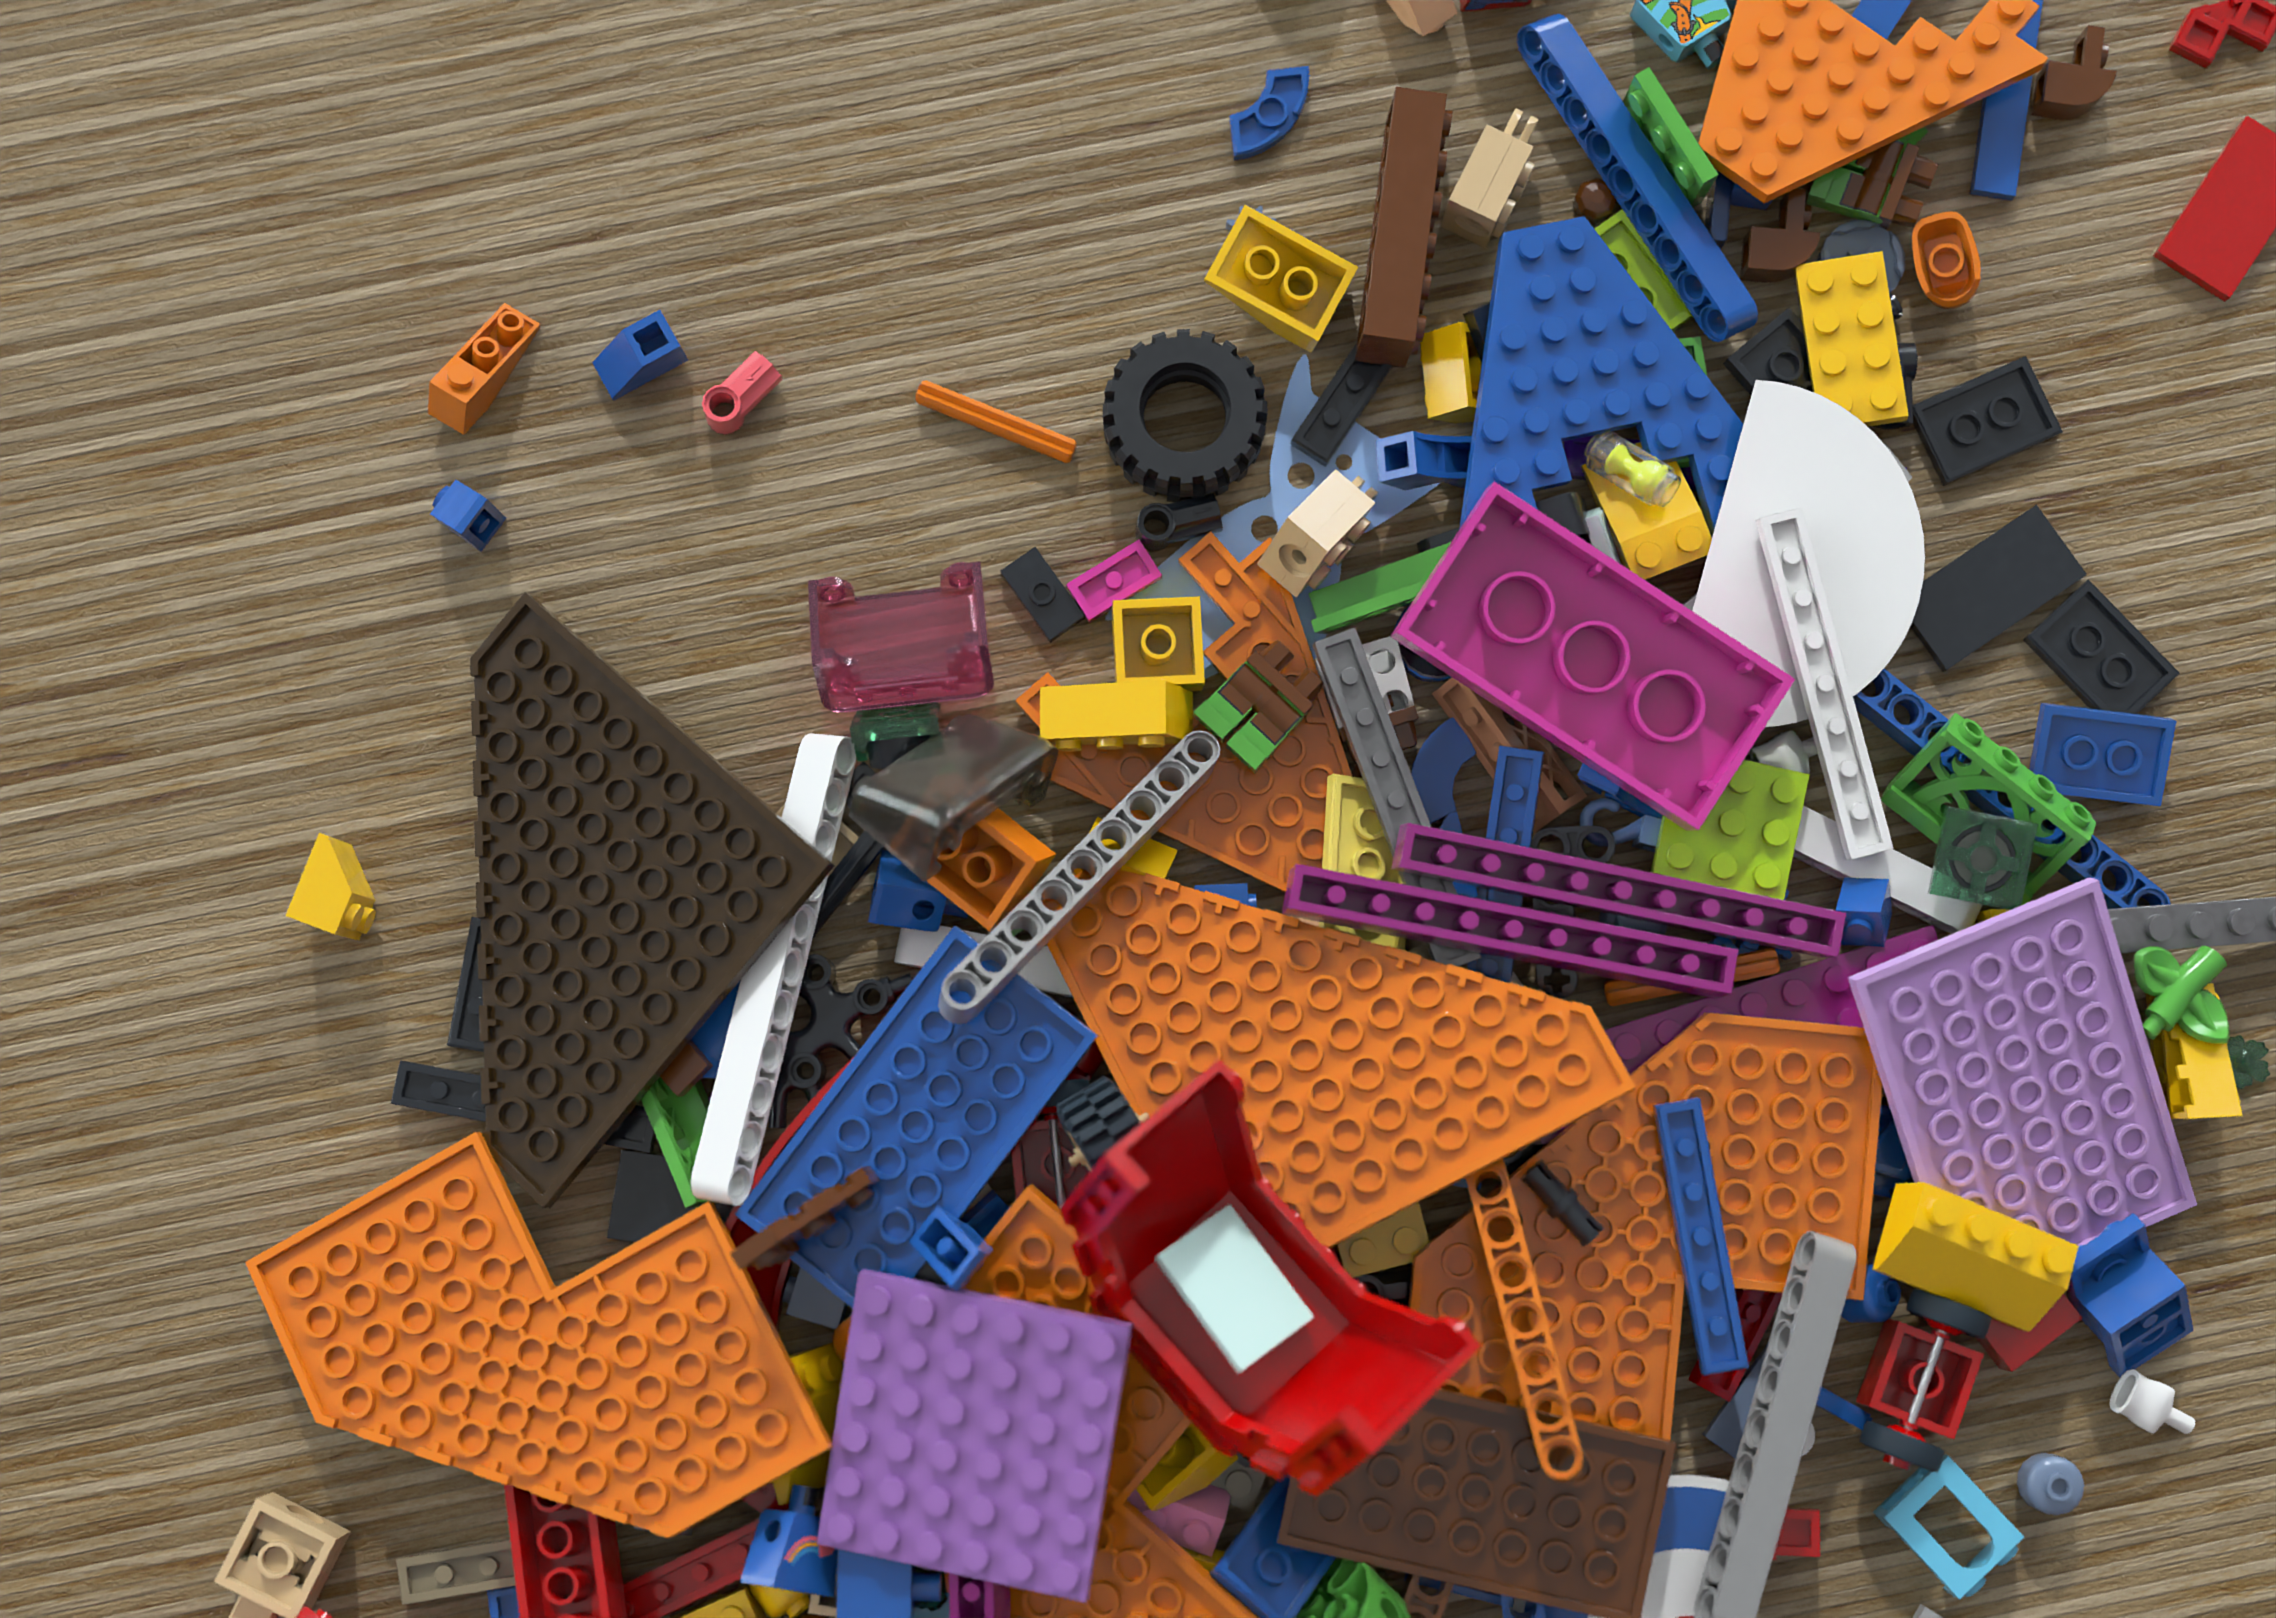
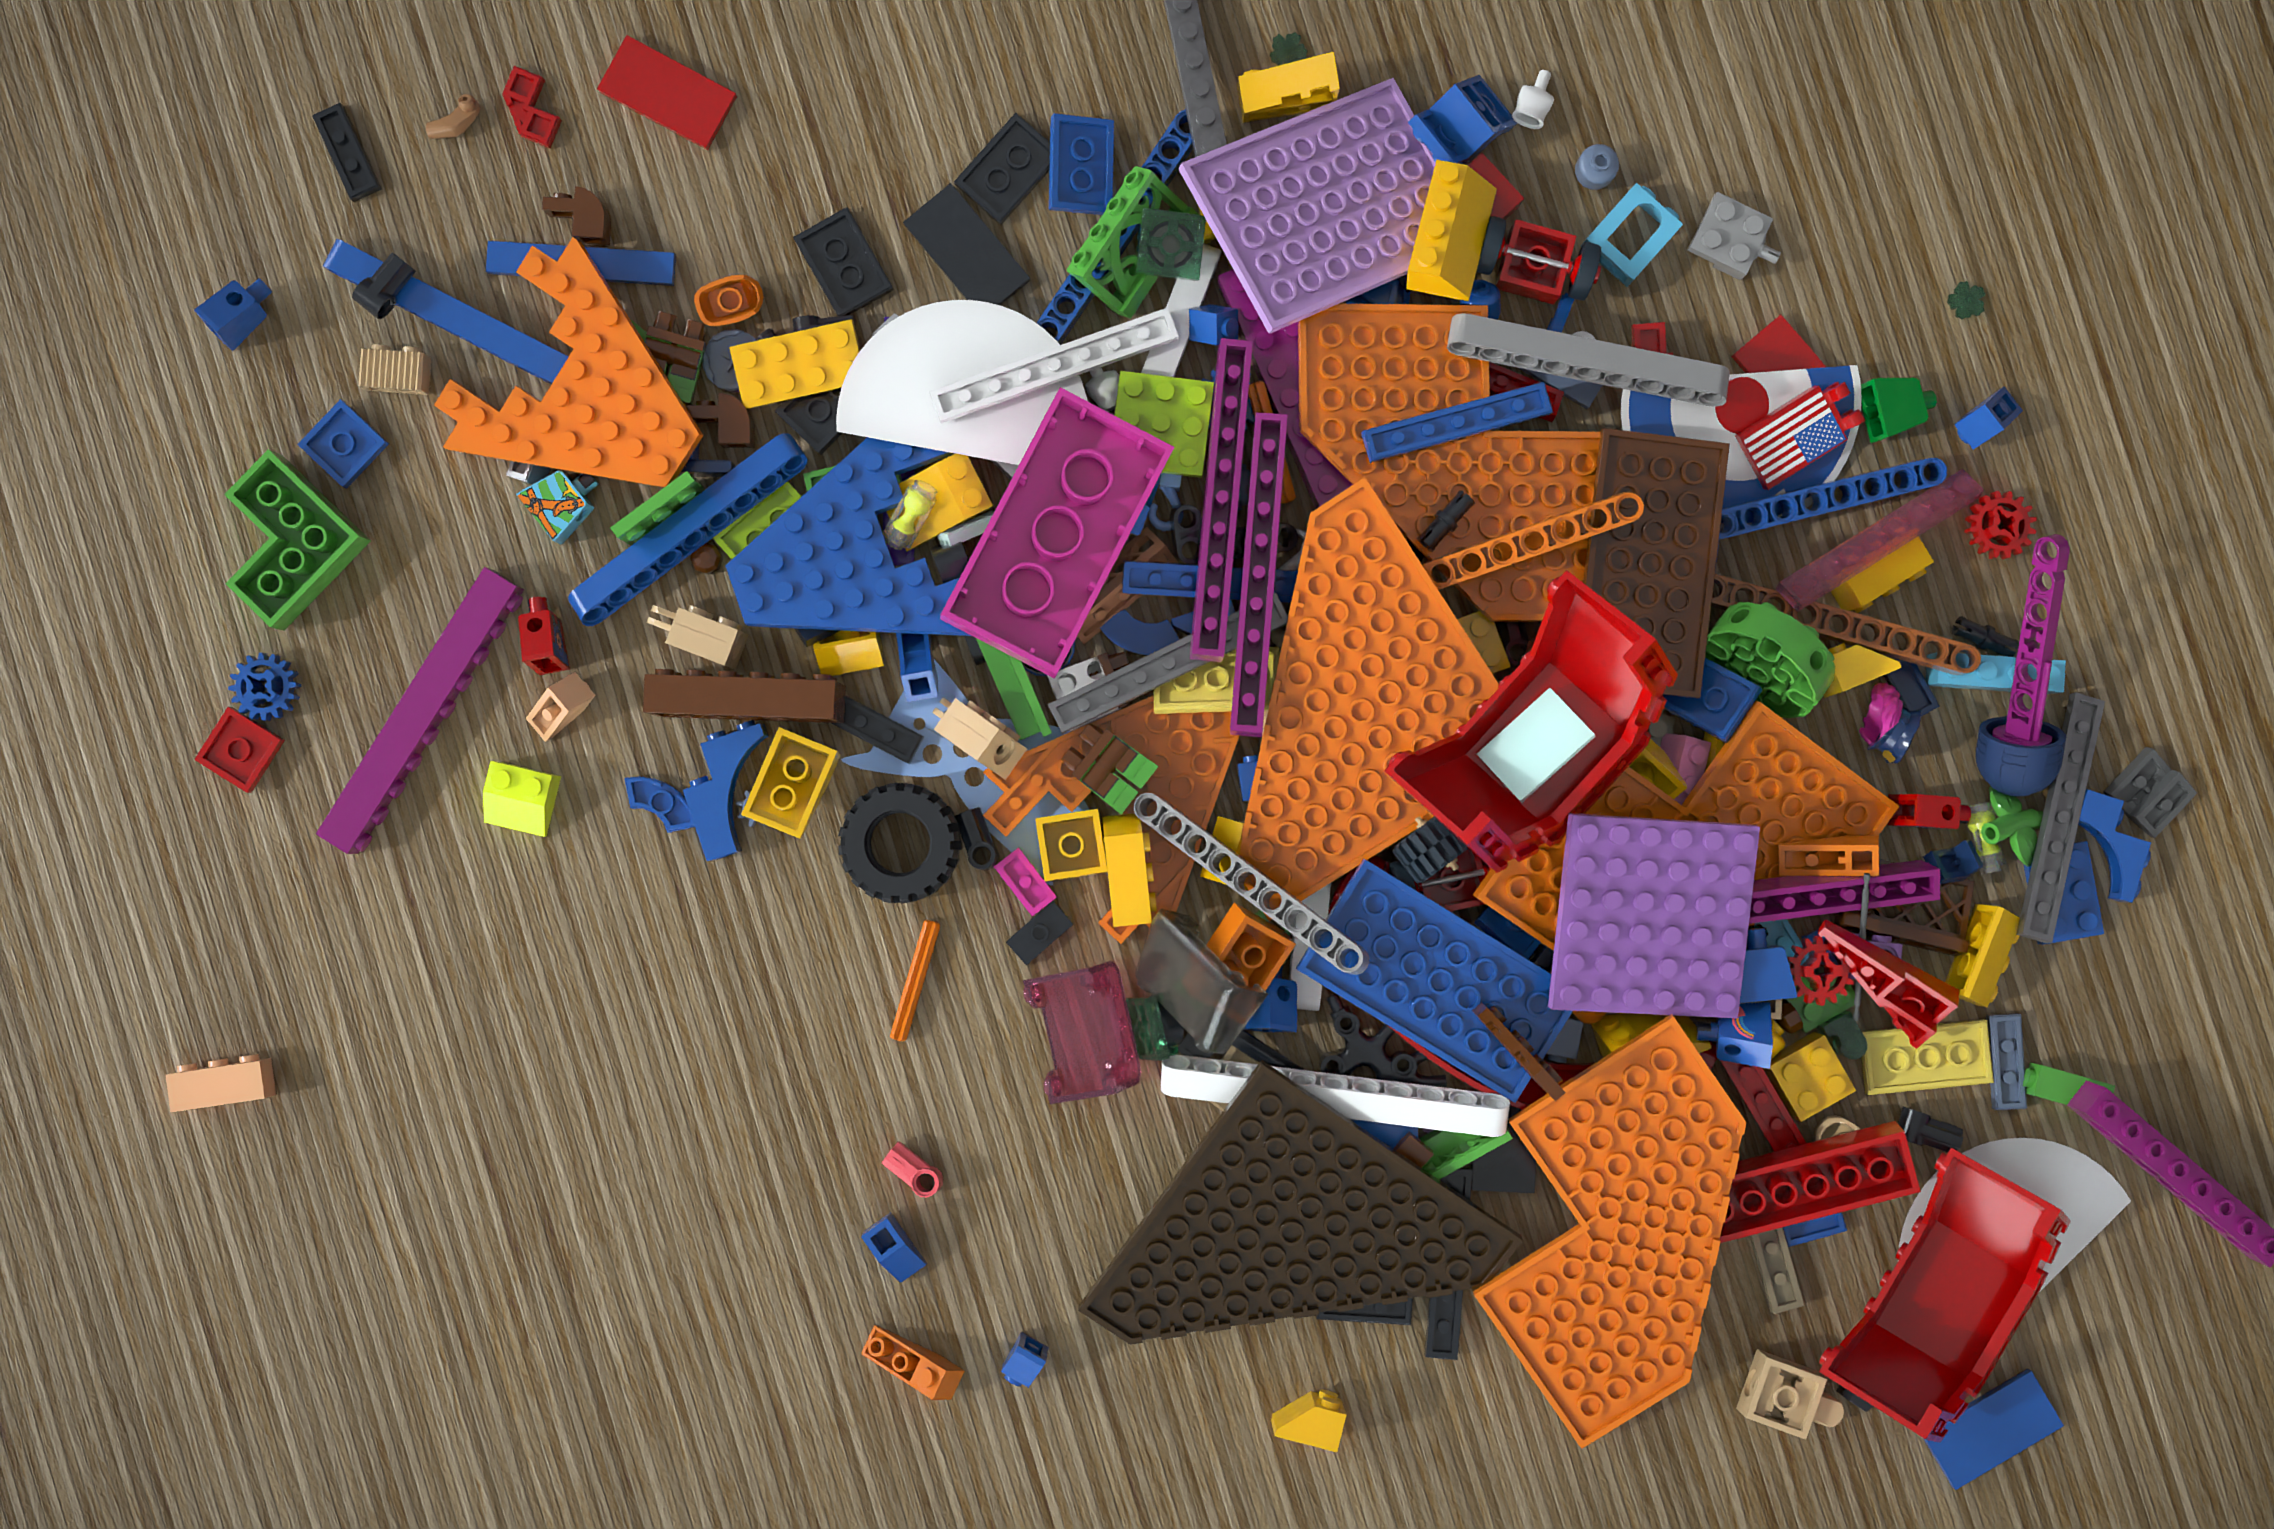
camera: 95 degrees left, 5 degrees up
blue slope [909,1205,993,1291] -> none
bright green plant [2134,945,2230,1044] -> none
none -> blue arch [683,720,769,862]

